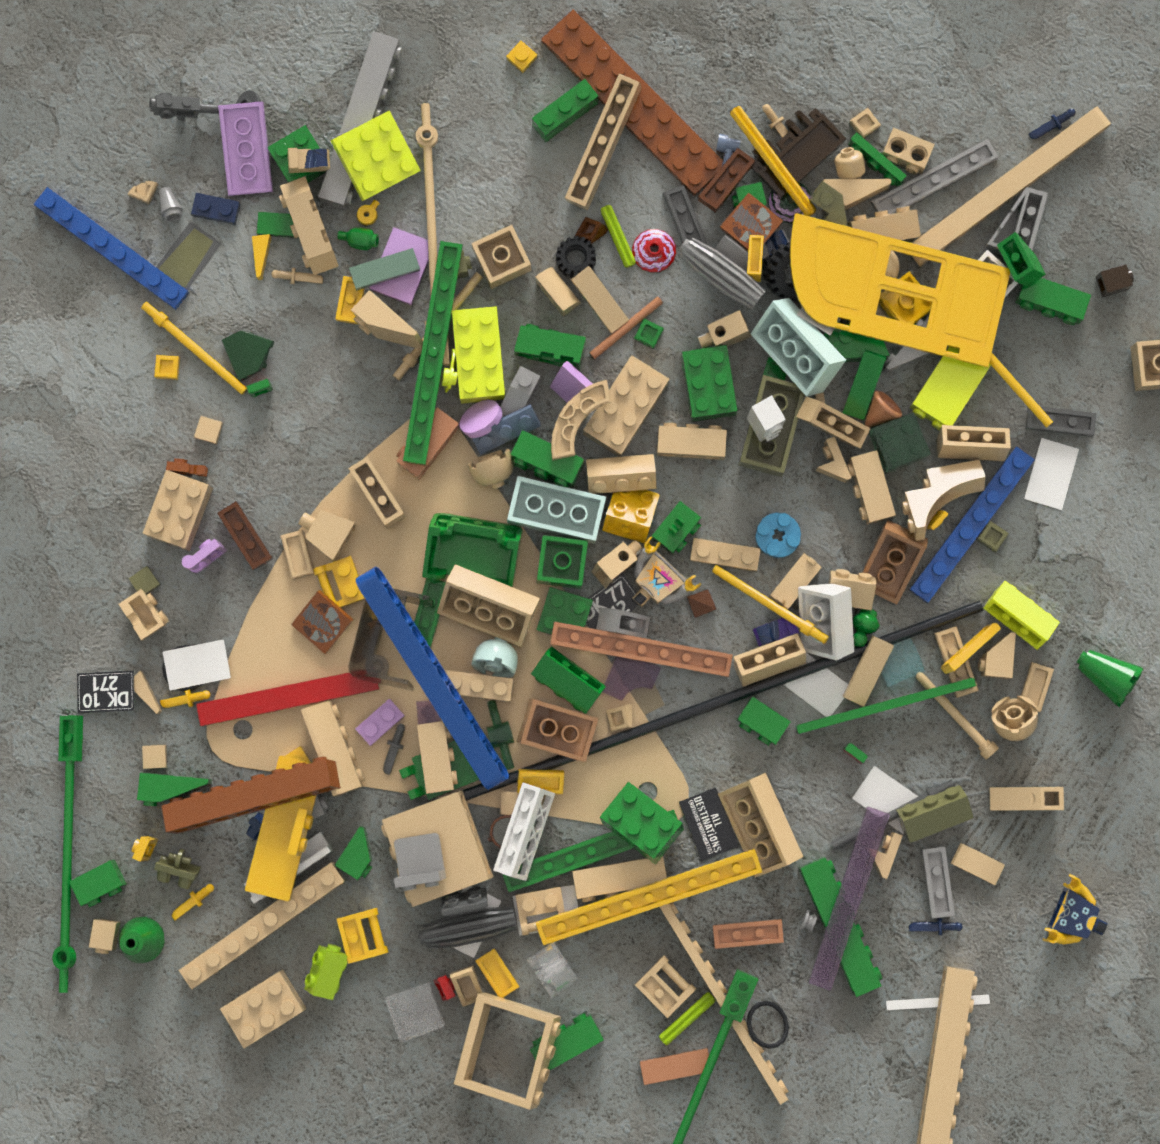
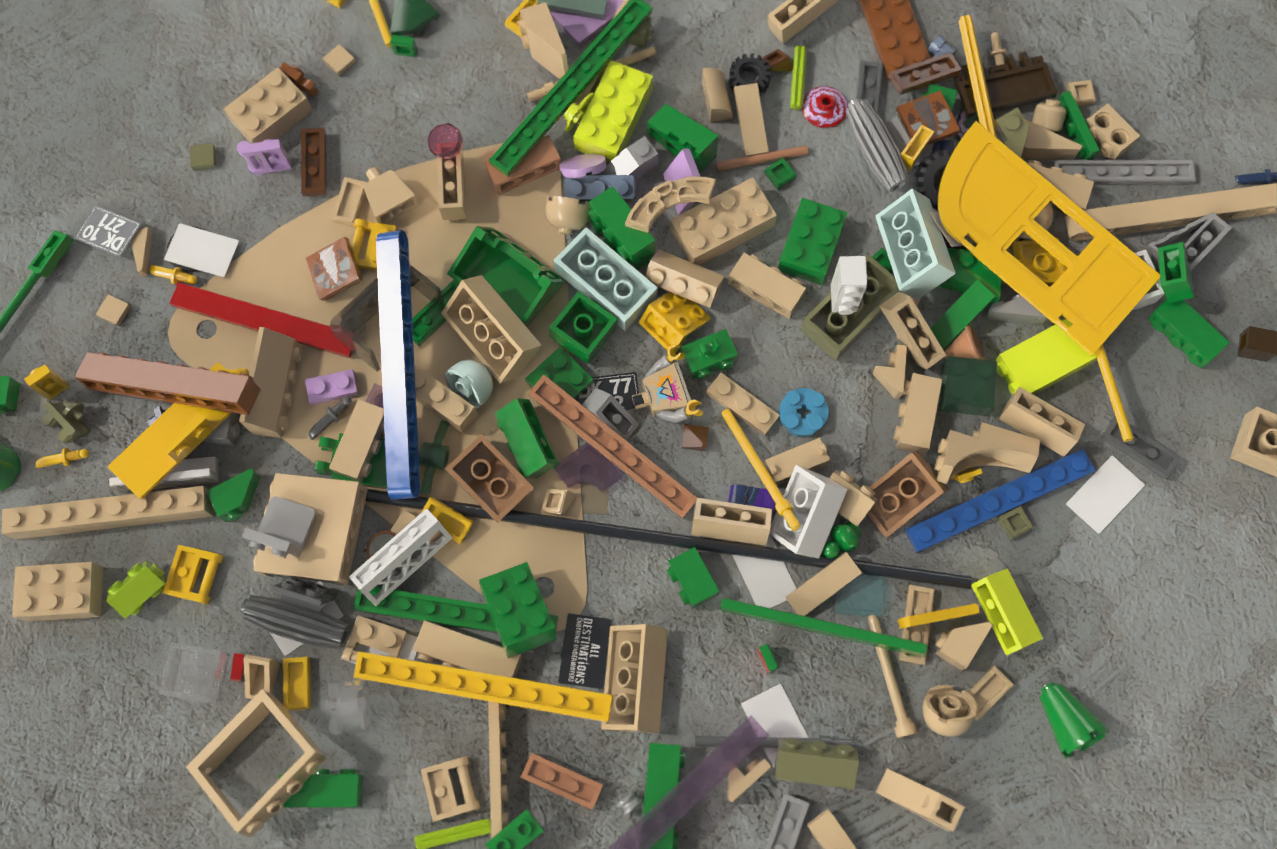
camera: 30 degrees right, 10 degrees down
tan cylinder [119,589,169,641] -> none
green slope [137,773,212,806] -> none
tan brick [471,225,532,289] -> none
tan torso [591,540,643,589] -> none
tan torso [698,310,752,349] -> none
none -> clear pink hair [427,123,463,159]

